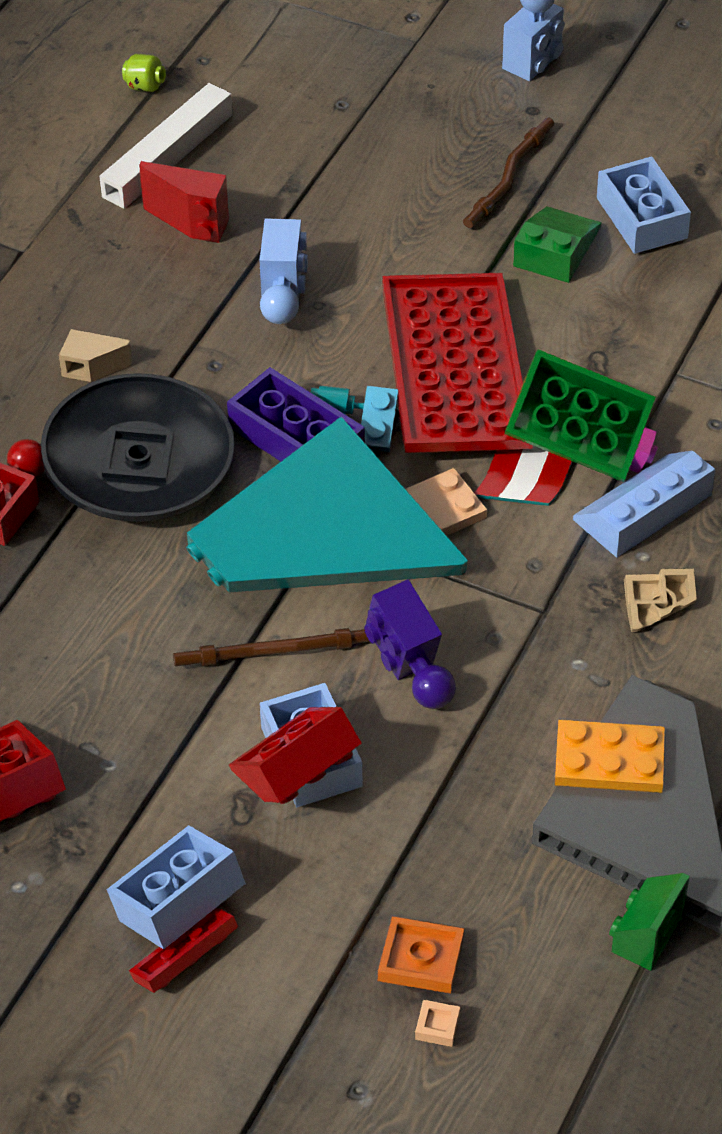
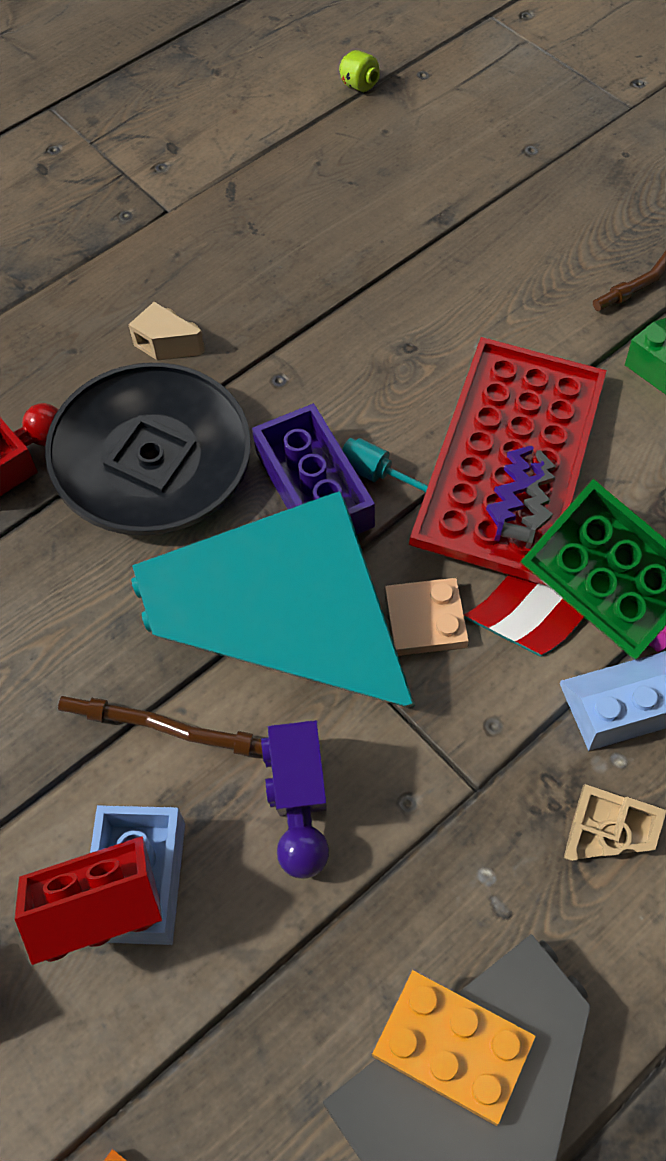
camera: 25 degrees right, 10 degrees up
white brick [100,83,232,209] -> none
red slope [139,161,229,243] -> none
light blue brick [260,218,308,324] -> none
medium azure plate [361,386,398,452] -> none
none -> piece [486,446,556,549]

